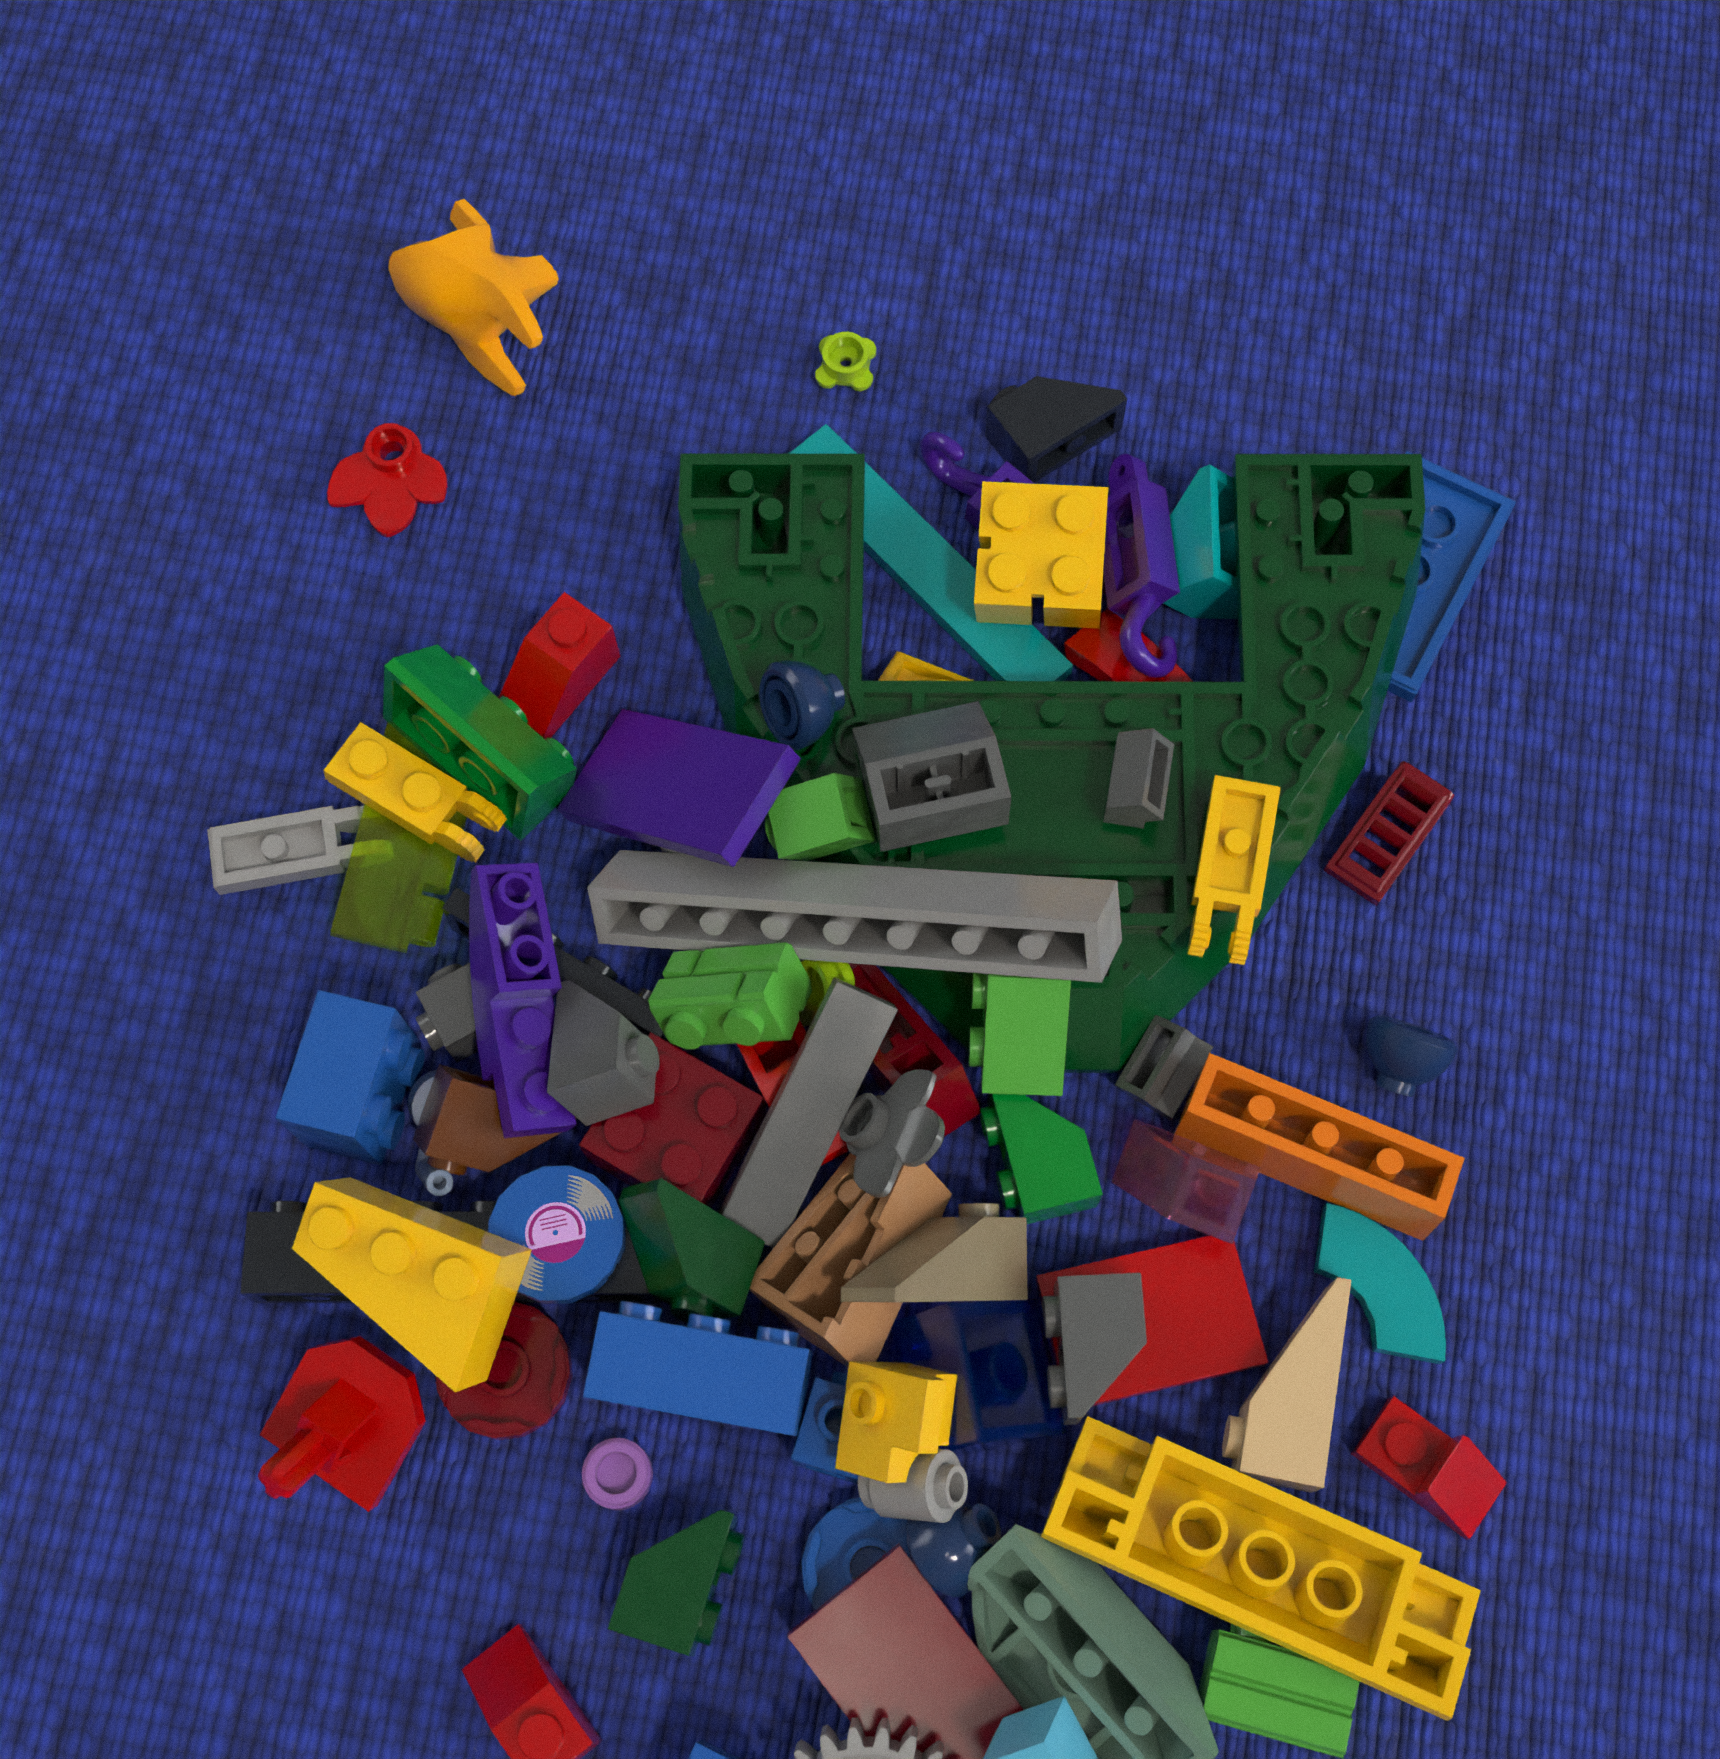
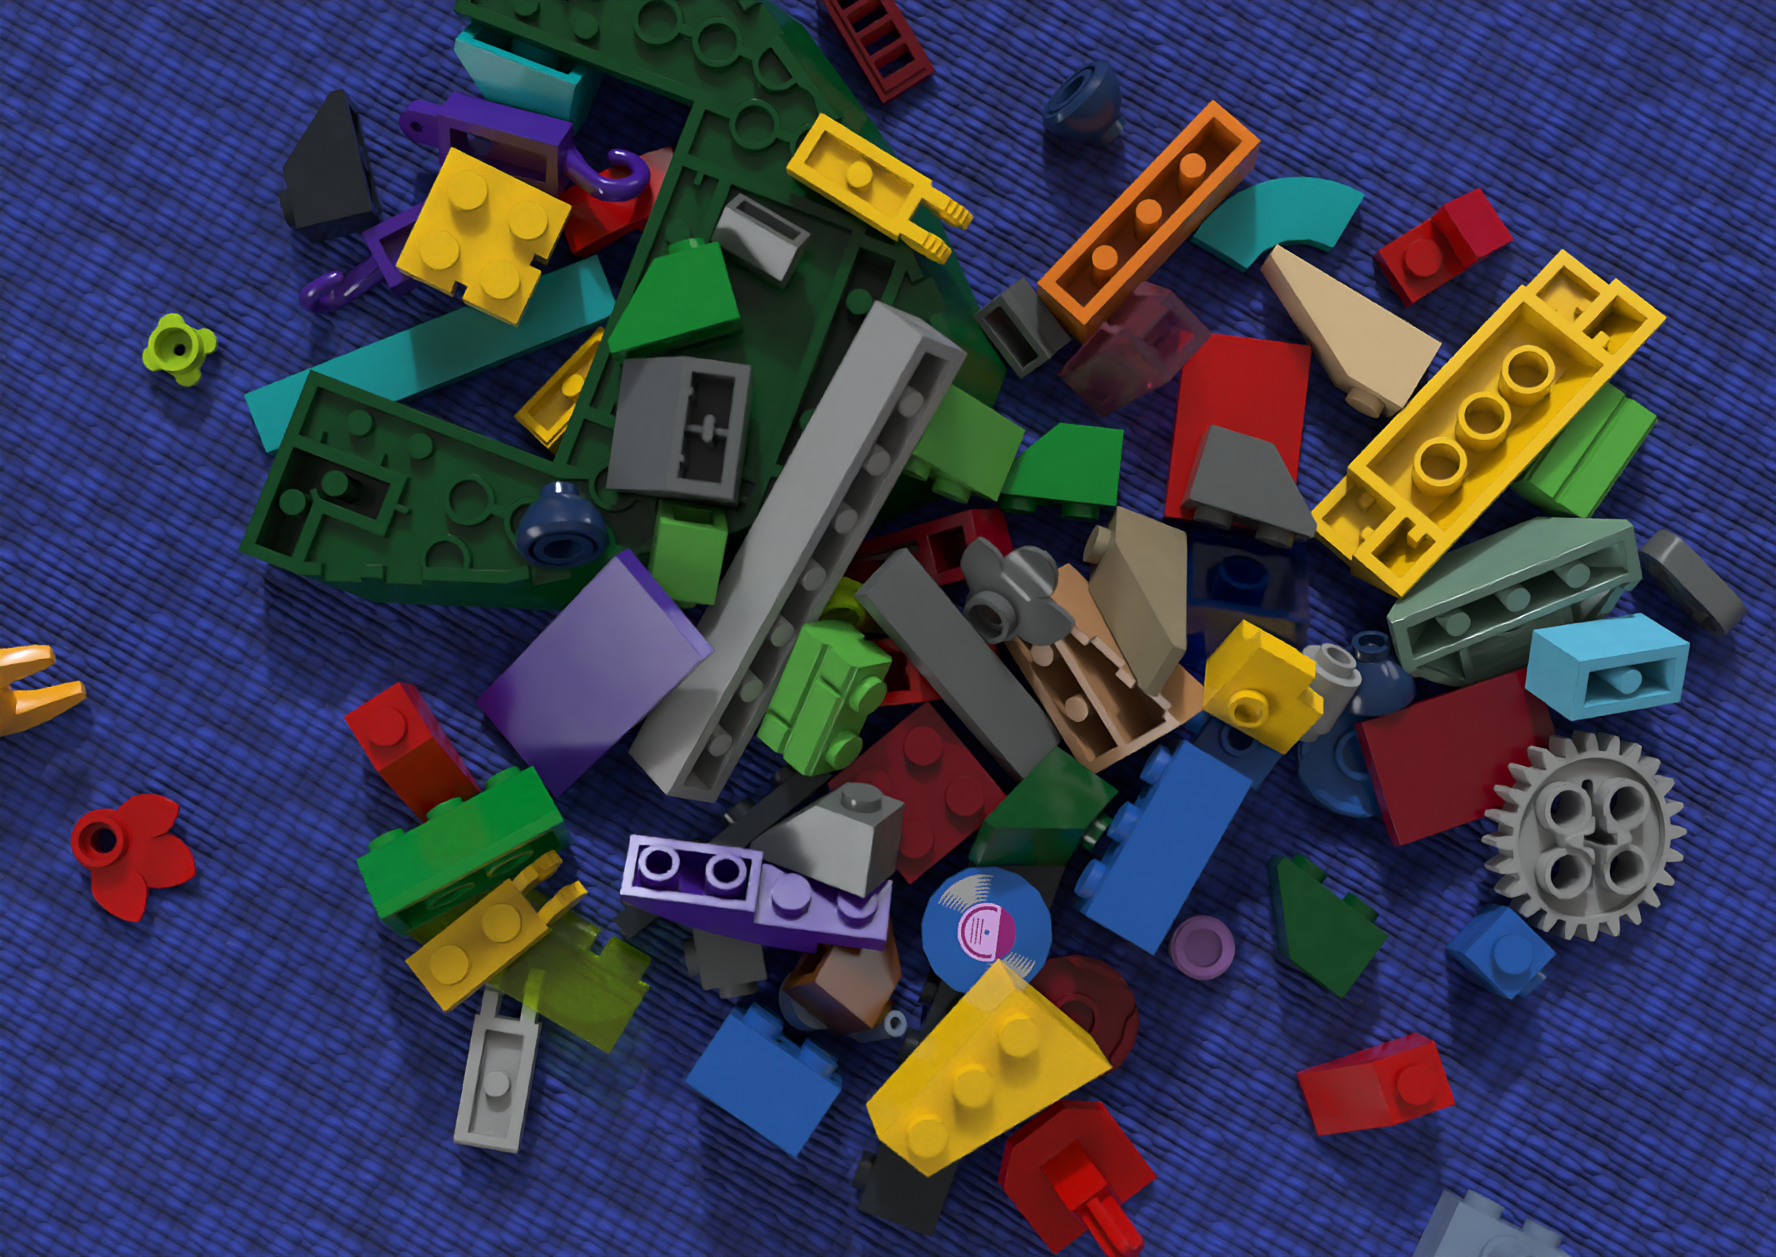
camera: 75 degrees left, 15 degrees up
none -> green slope [608,238,744,365]

